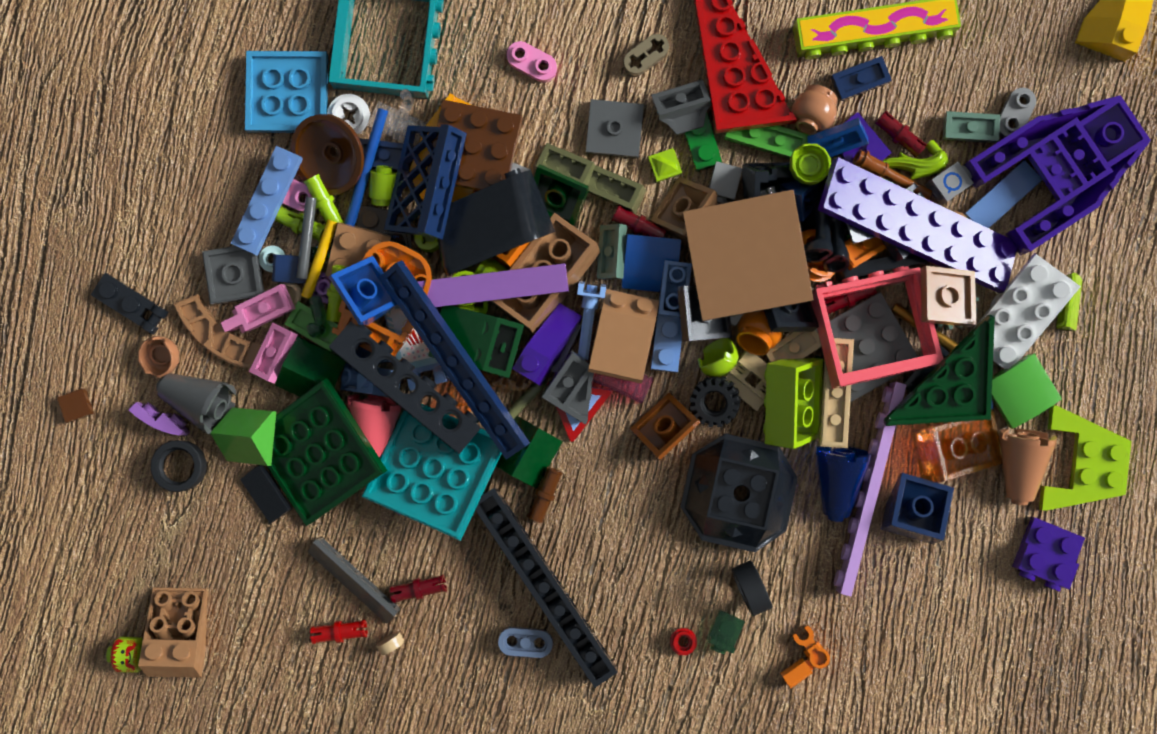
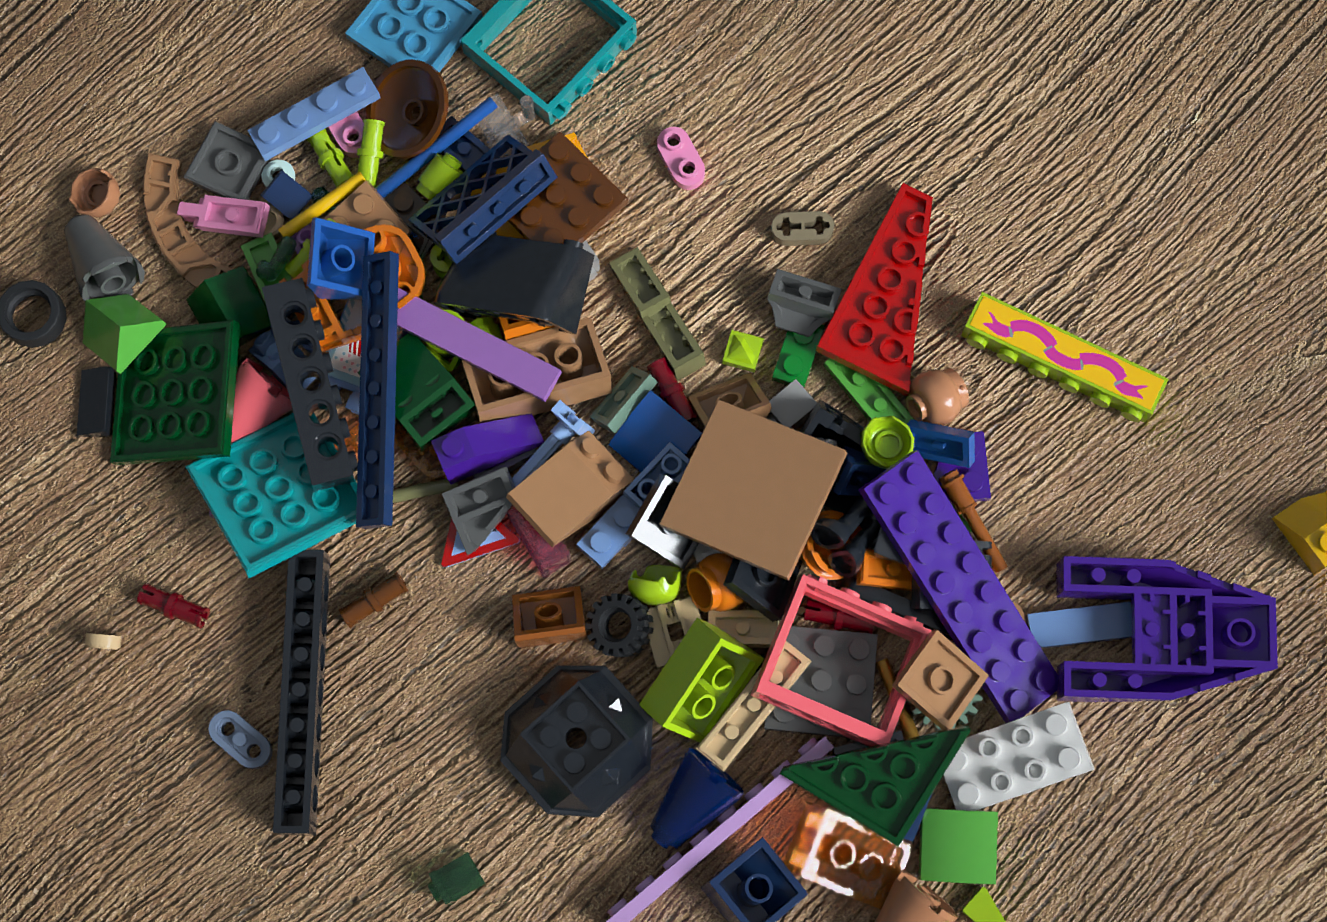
camera: 35 degrees right, 10 degrees down
black plate [91,272,169,335] -> none
medium lavender slope [129,402,190,436] -> none
bright pink plate [249,322,298,384] -> none
dark grey bar [296,197,317,279] -> none
dark grey slope [308,537,400,624] -> none
red pin [310,620,368,644] -> none
white gear [327,94,371,134] -> none
dark green slope [496,416,563,488] -> none
dark green slope [534,164,589,226] -> none
dark grey plate [586,99,644,159] -> none
red plate [670,628,697,656] -> none
black tyre [731,560,772,616] -> none
dark blue plate [831,56,892,102] -> none
dark red pin [875,110,927,158] -> none
lime piece [883,140,949,179] -> none
light grey brick [925,162,974,206] -> none
sand green plate [943,111,1000,143] -> none
light grey plate [999,88,1036,139] -> none
lime slope [1056,273,1082,331] -> none

